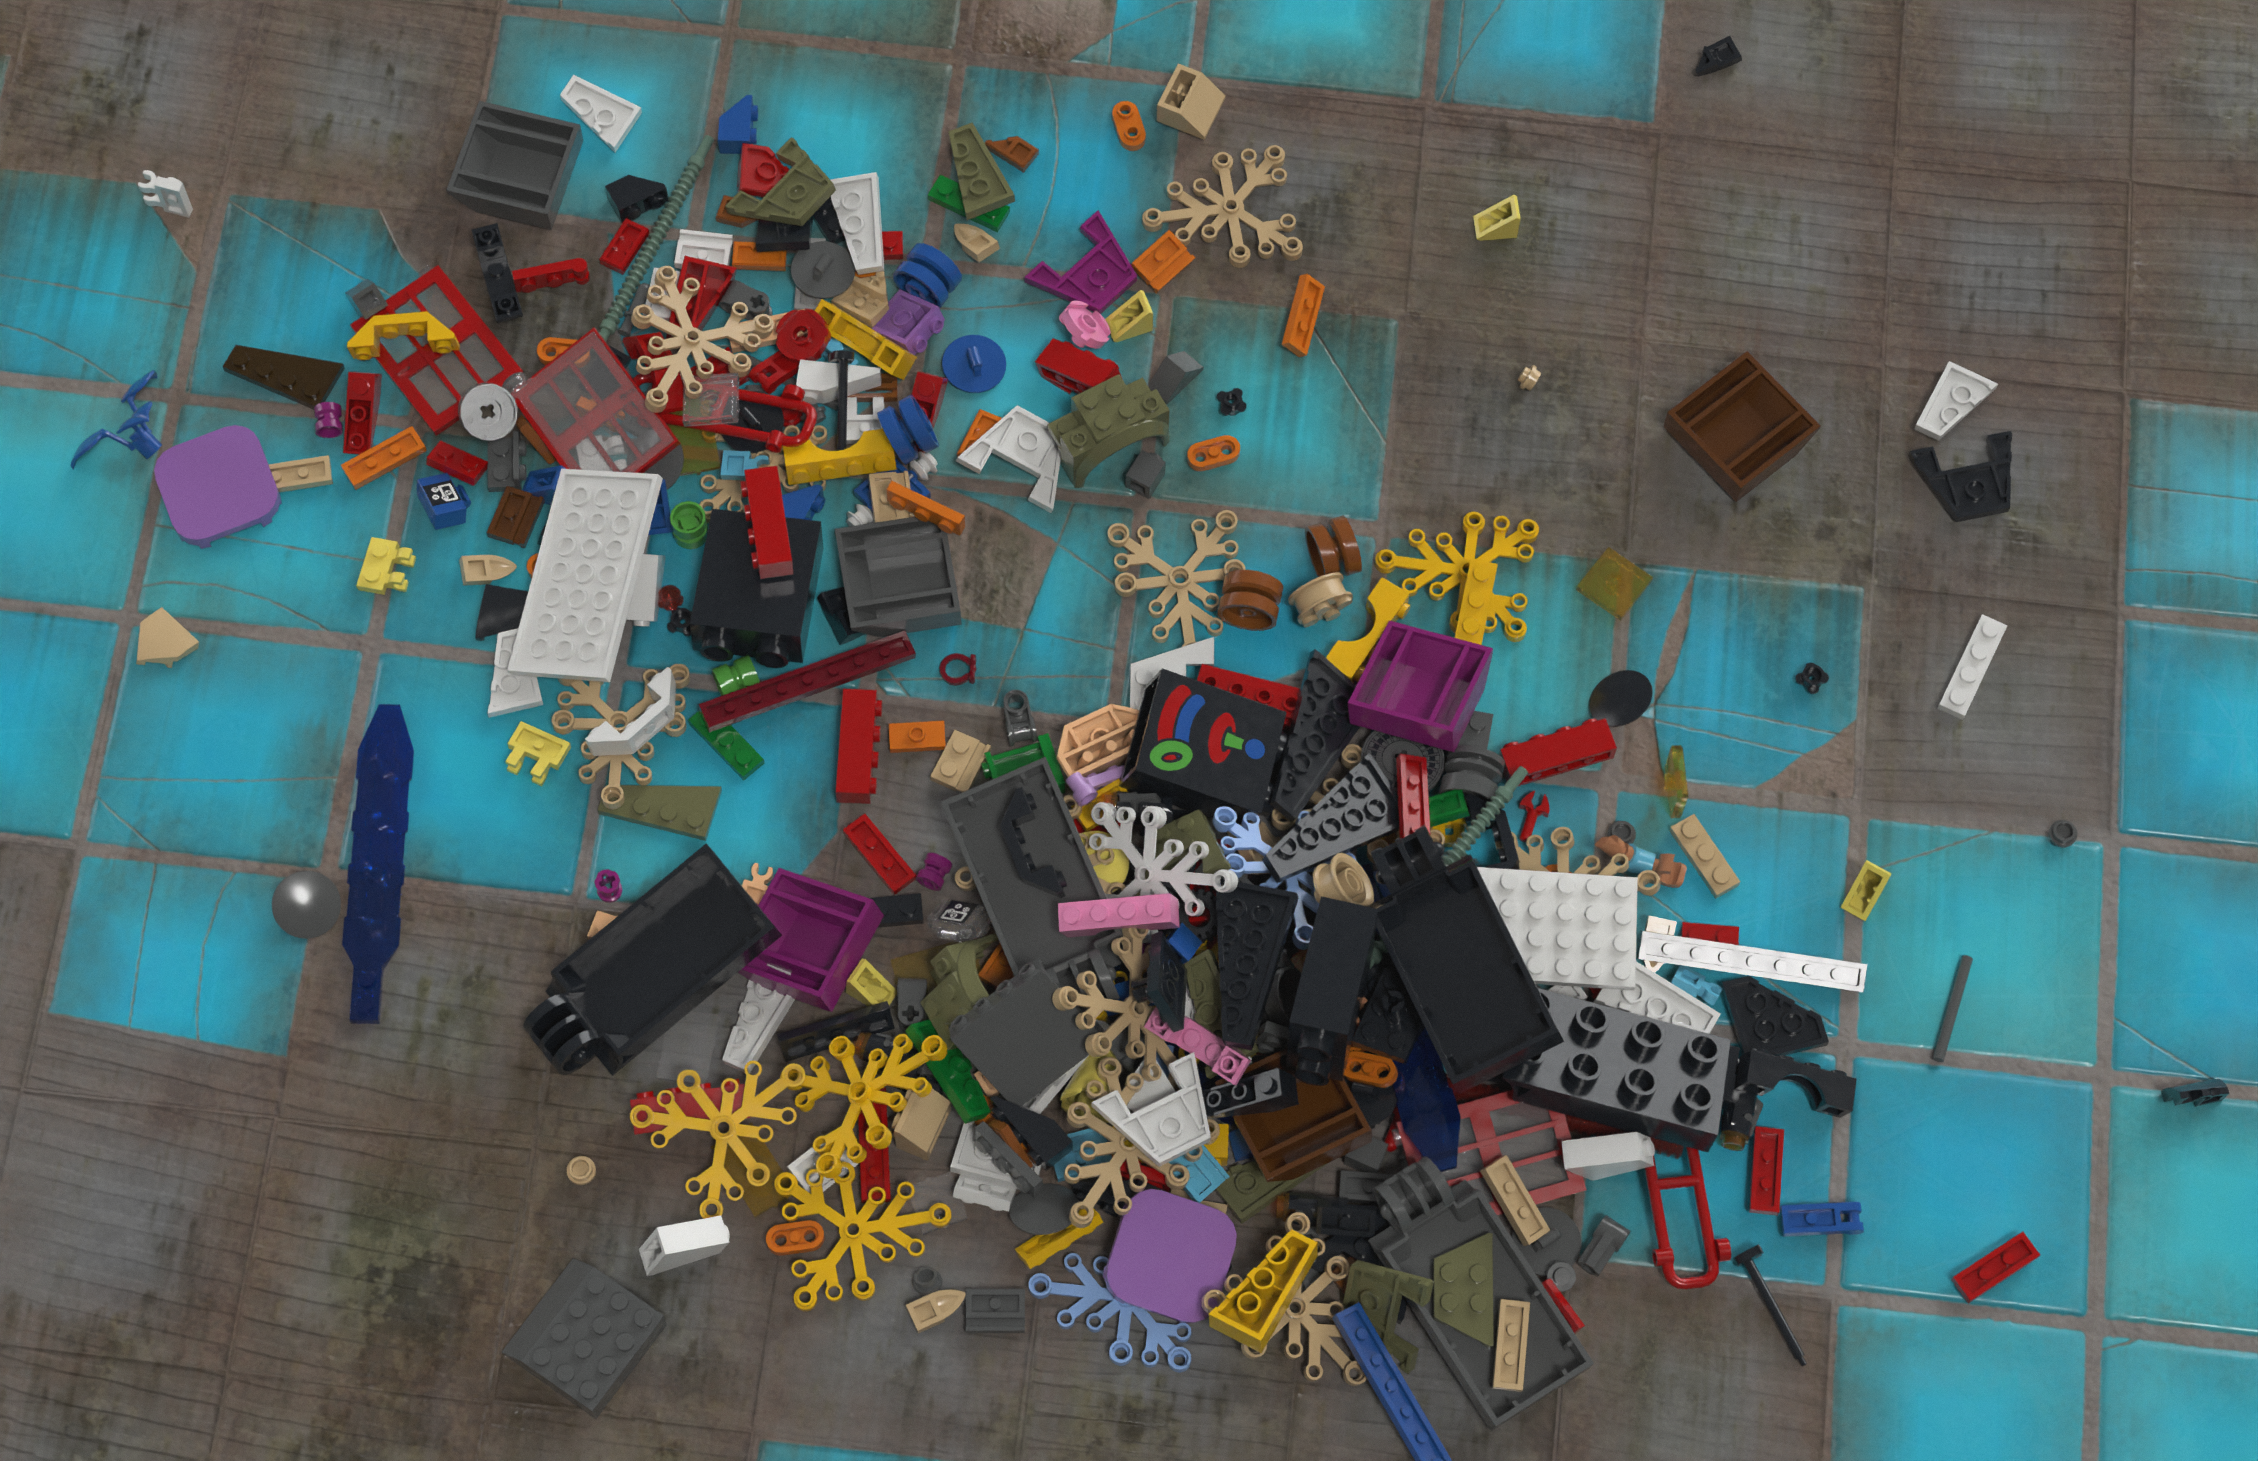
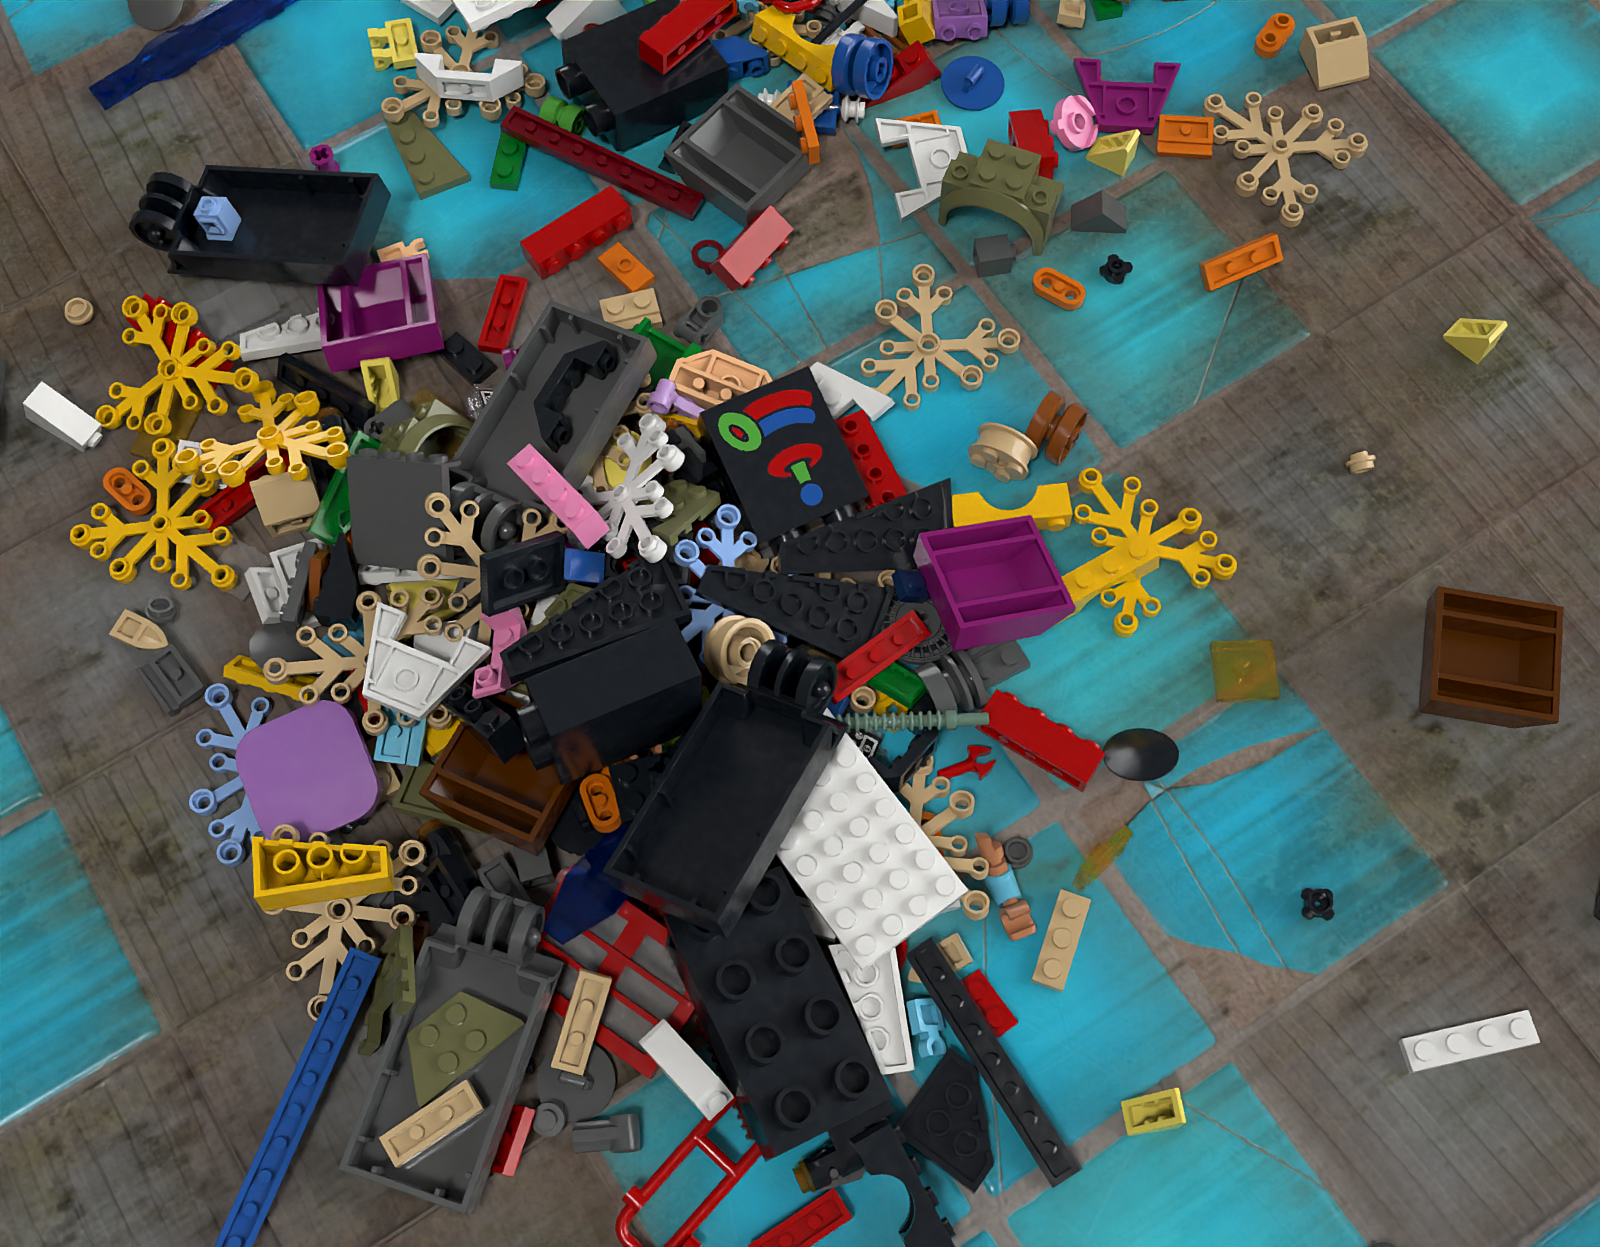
camera: 55 degrees right, 0 degrees up
dark orange wheel [1218,570,1283,631] -> none
none -> light blue window [194,196,242,241]
none -> brick [709,205,793,291]
none -> dark blue plate [891,569,930,604]

